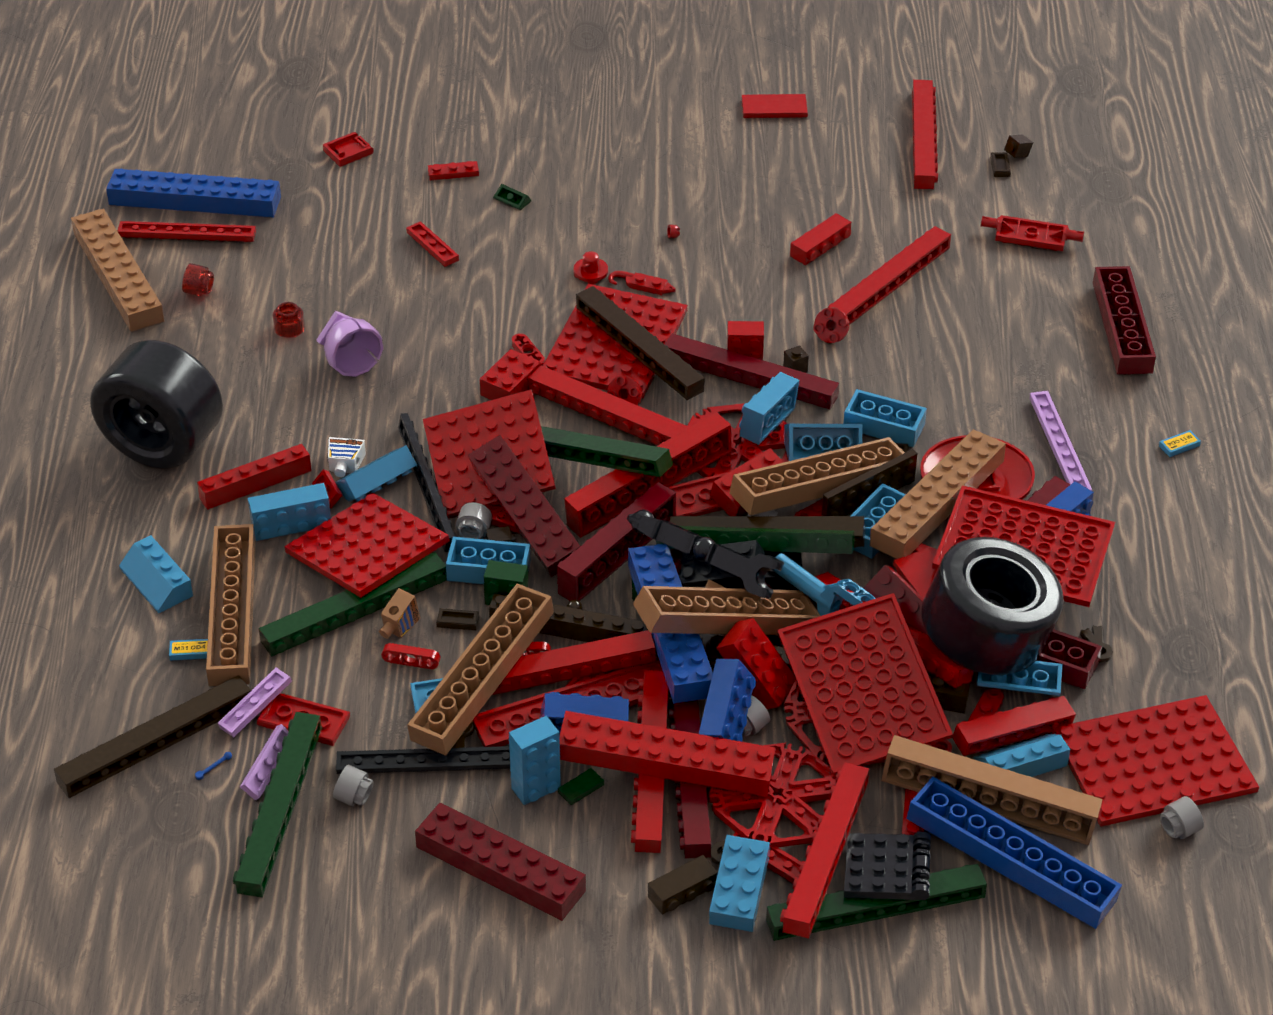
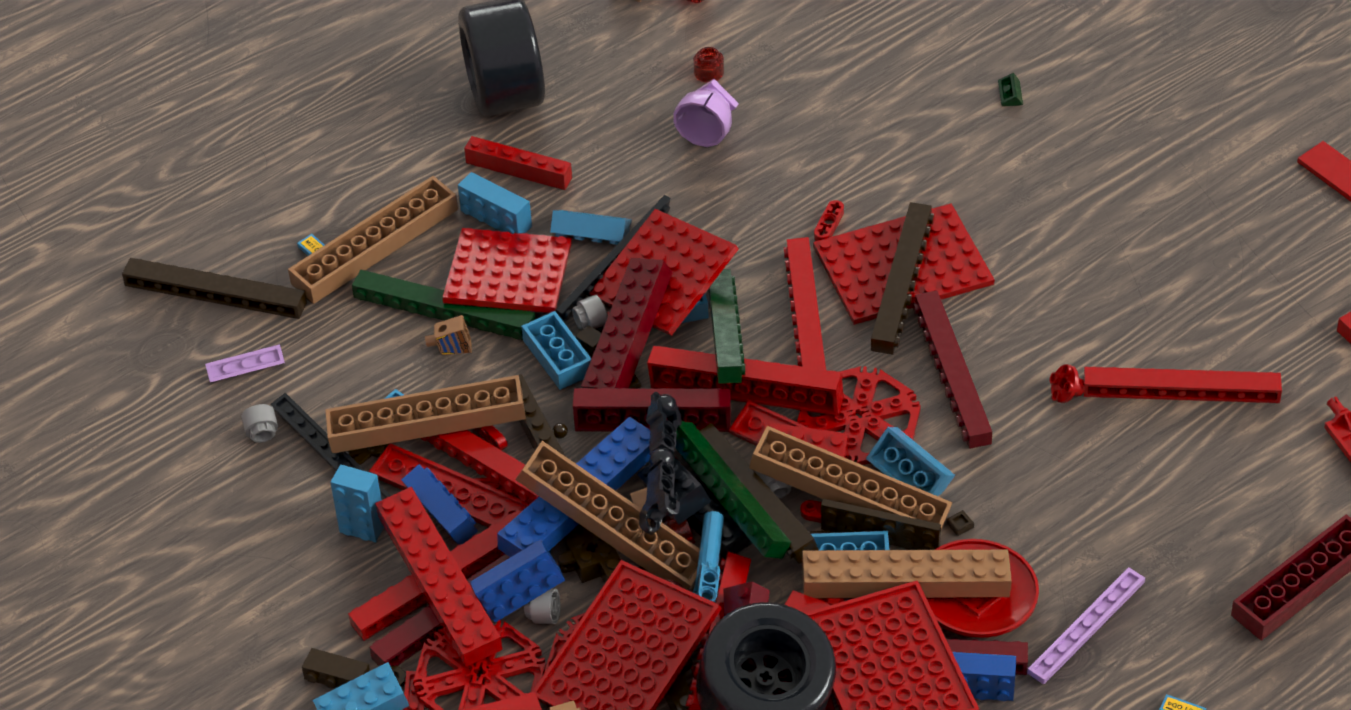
camera: 55 degrees right, 5 degrees up
dark azure slope [119,535,193,613] -> none
blue hinge [195,752,232,780] -> none
lavender plate [218,668,292,738] -> none
dark green brick [233,712,322,898] -> none
red tile [257,693,350,746] -> none
red plate [312,469,343,508] -> none
white torso [328,437,366,477] -> none
red beam [381,643,441,669] -> none
red plate [406,221,459,267] -> none
dark red brick [415,803,586,921] -> none
red plate [428,161,479,181] -> none
dark brown tile [436,608,479,631] -> none
red brick [480,349,541,400] -> none
dark green brick [483,560,528,605] -> none
dark green tile [558,768,604,805] -> none
red plate [574,251,608,285] -> none
red plate [607,375,642,405] -> none
red plate [608,271,676,296] -> none
red hinge [667,224,680,238] -> none
red brick [717,618,795,710] -> none
red brick [727,321,764,360] -> none
dark azure brick [739,372,800,445] -> none
dark brown brick [783,345,809,373] -> none
red brick [790,213,852,265] -> none
dark azure brick [843,389,927,448] -> none

